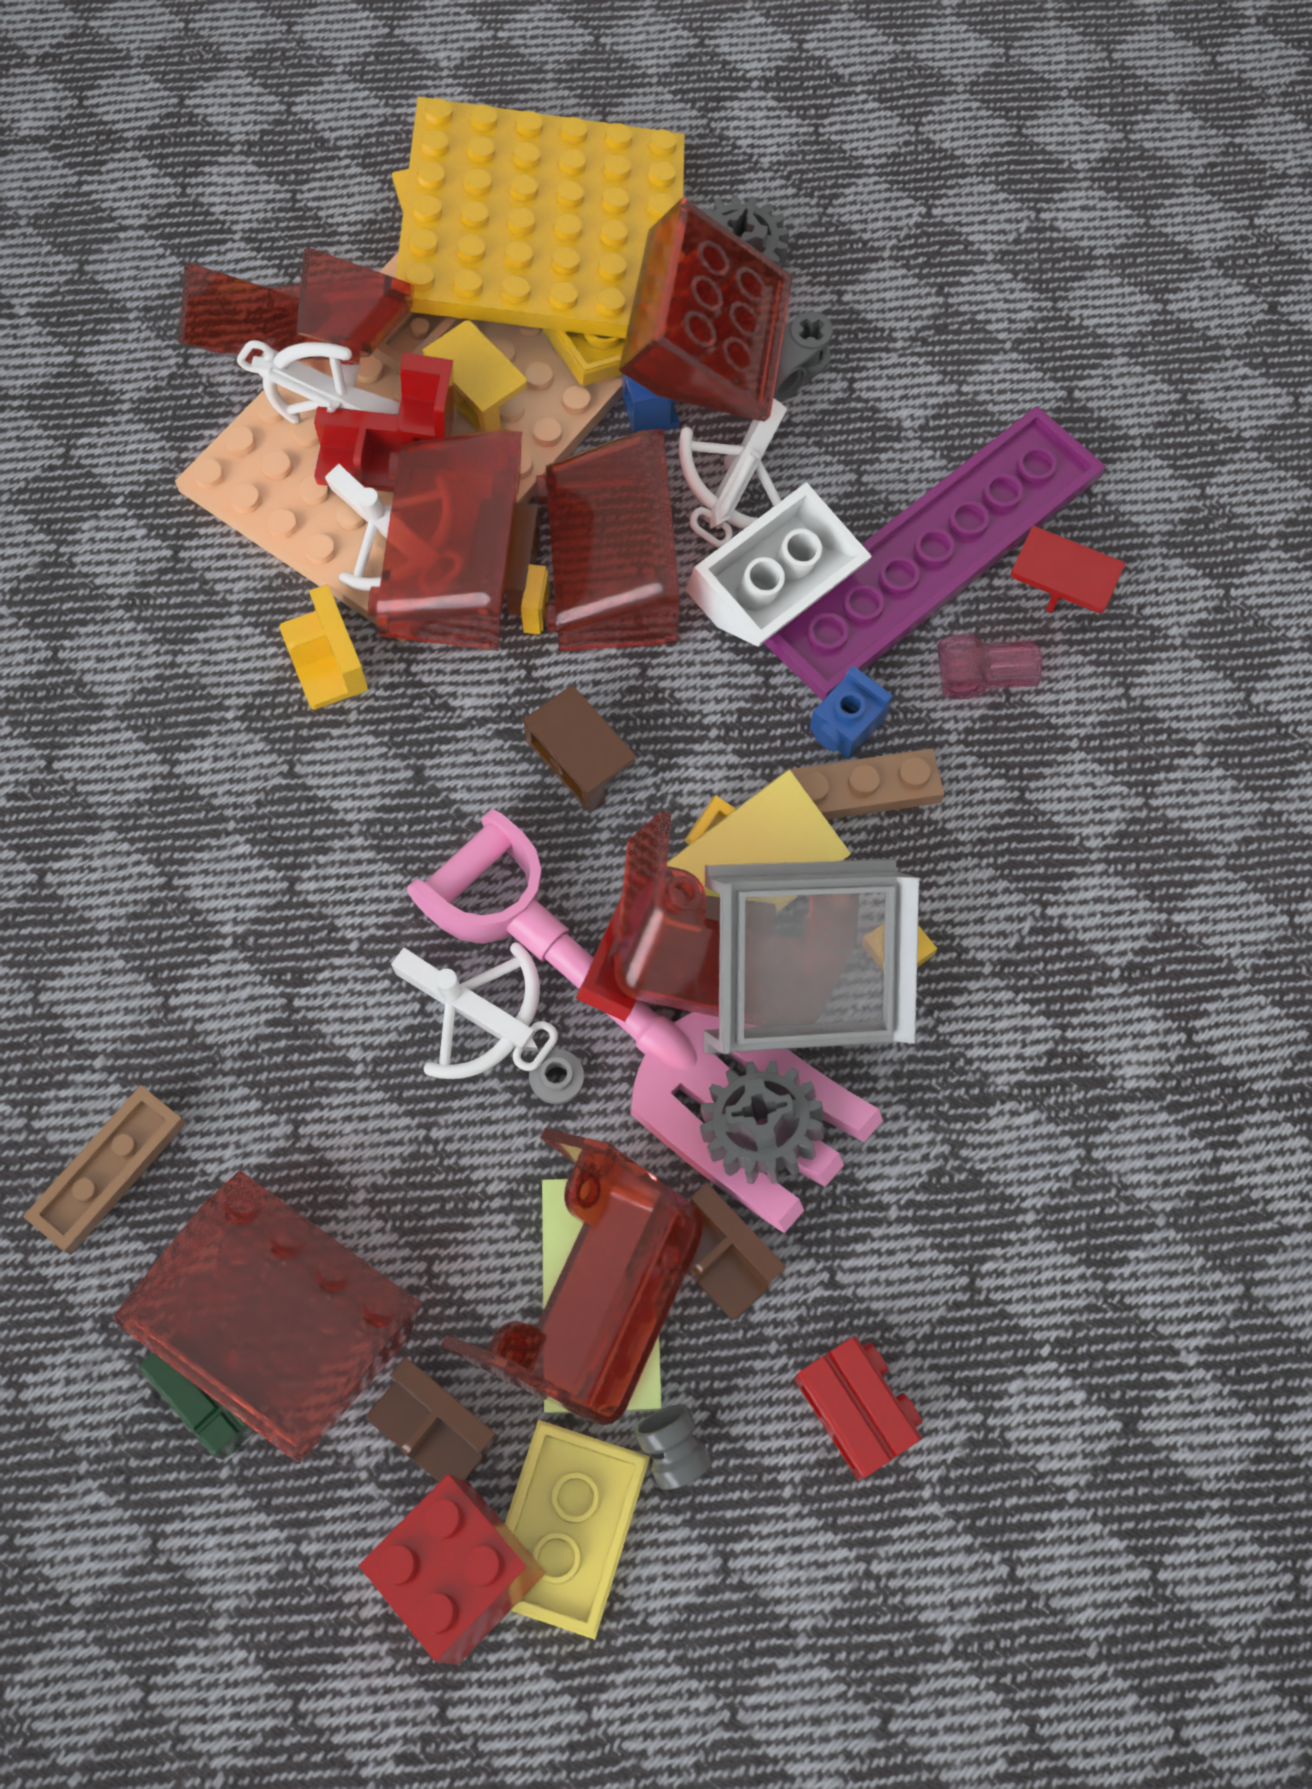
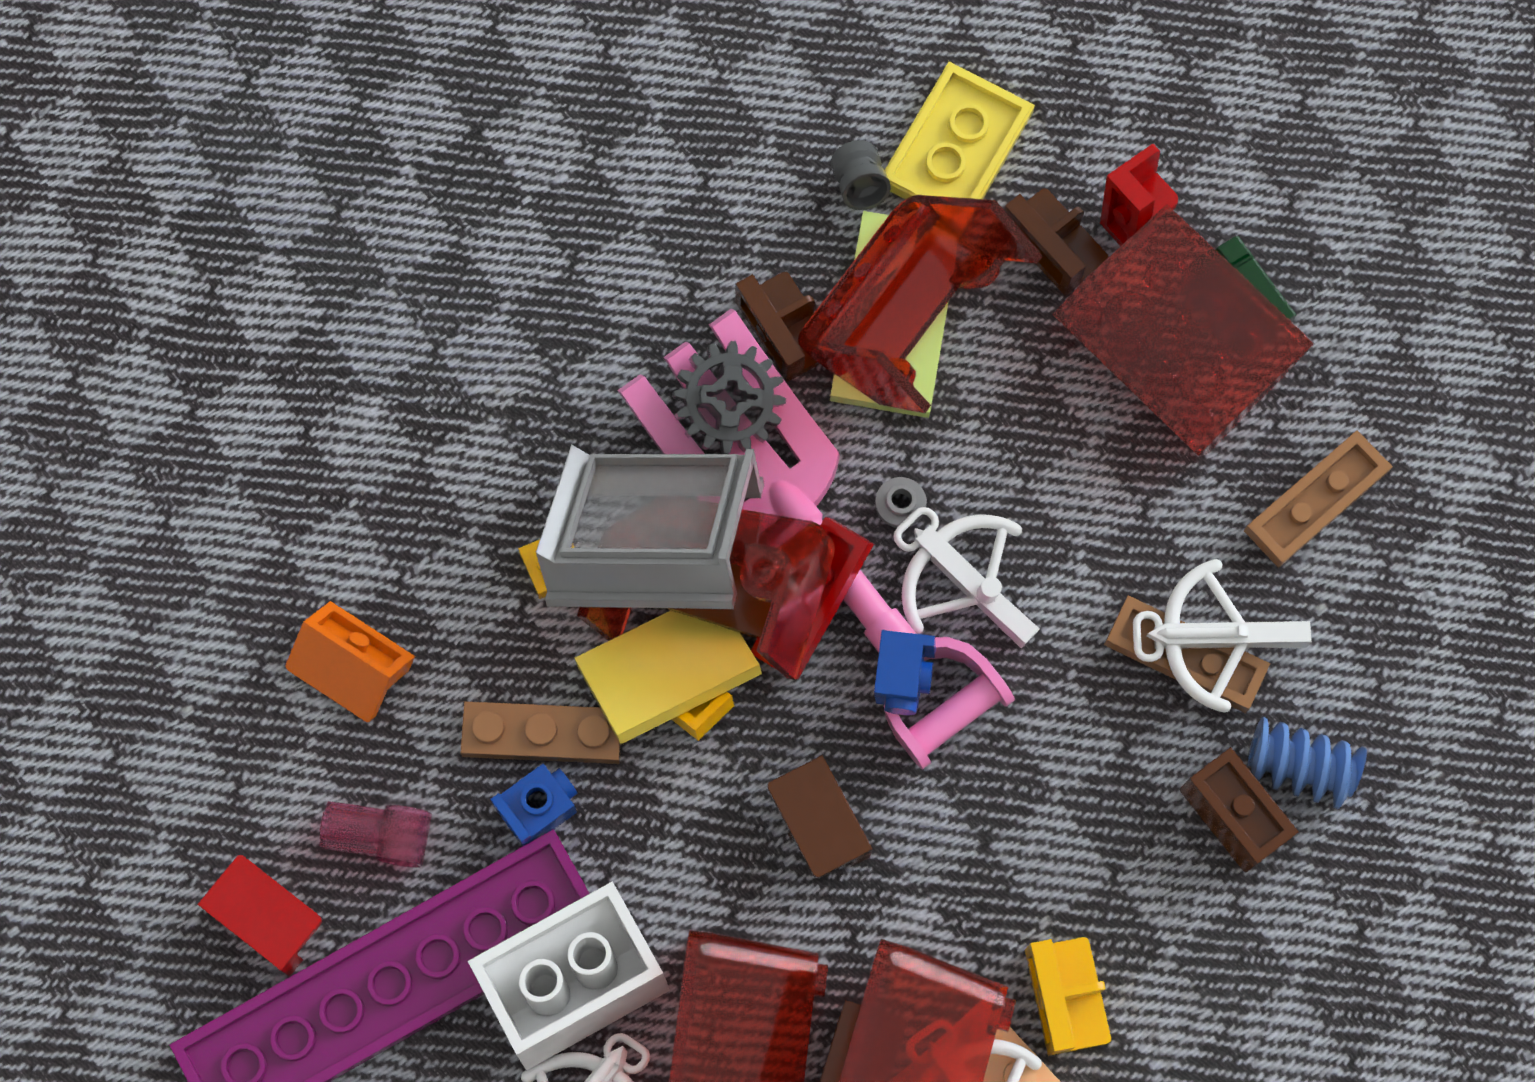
camera: 170 degrees left, 5 degrees up
red brick [358,1474,547,1665] -> none
yellow tile [521,564,550,635] -> none
red brick [793,1335,923,1481] -> none
none -> orange panel [285,601,415,722]
none -> blue brick [874,630,936,715]
none -> red panel [1100,144,1178,258]
none -> medium nougat plate [1104,595,1270,713]
none -> white piece [1133,559,1312,713]
none -> reddish brown panel [1180,747,1299,873]
none -> medium blue piece [1248,717,1367,809]

